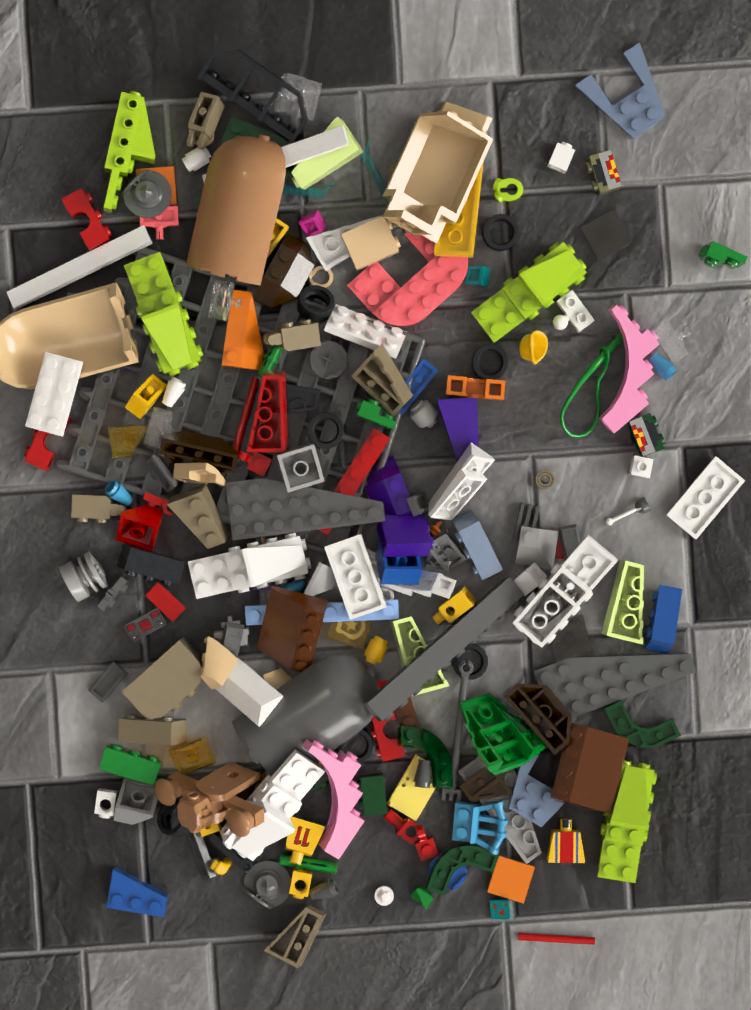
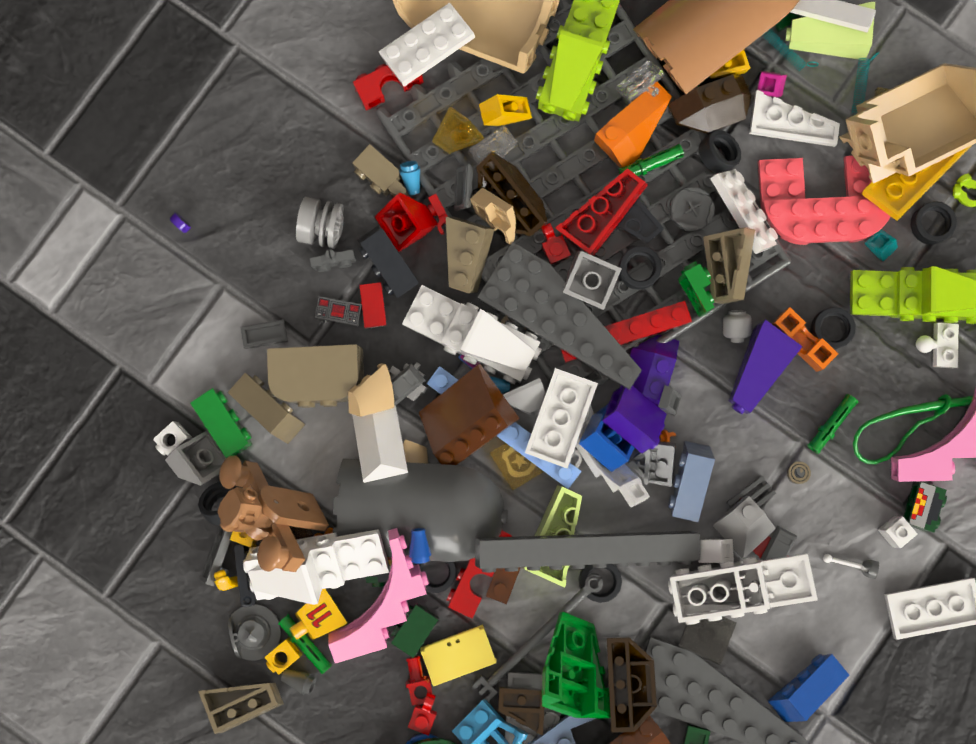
camera: 45 degrees right, 5 degrees down
blue wedge [106,866,169,917] -> none
white cone [162,377,186,407] -> none
clear yellow slope [168,735,216,775] -> none
red bar [232,377,260,453] -> none
dark tan hinge [263,319,321,351] -> none
tan piece [308,266,333,288] -> none
tan brick [341,216,401,271] -> none
yellow brick [363,635,388,665] -> none
white tile [375,885,394,906] -> none
dark green plate [397,726,453,789] -> none
blue plate [398,359,439,415] -> none
dark grey cone [413,760,432,788] -> none
white slope [428,442,495,520] -> none
yellow torso [433,585,476,626] -> none
yellow helmet [519,330,548,364] -> none
yellowish green wedge [602,559,644,644] -> none
none -> blue cone [409,528,432,564]
none -> green pin [807,394,858,454]

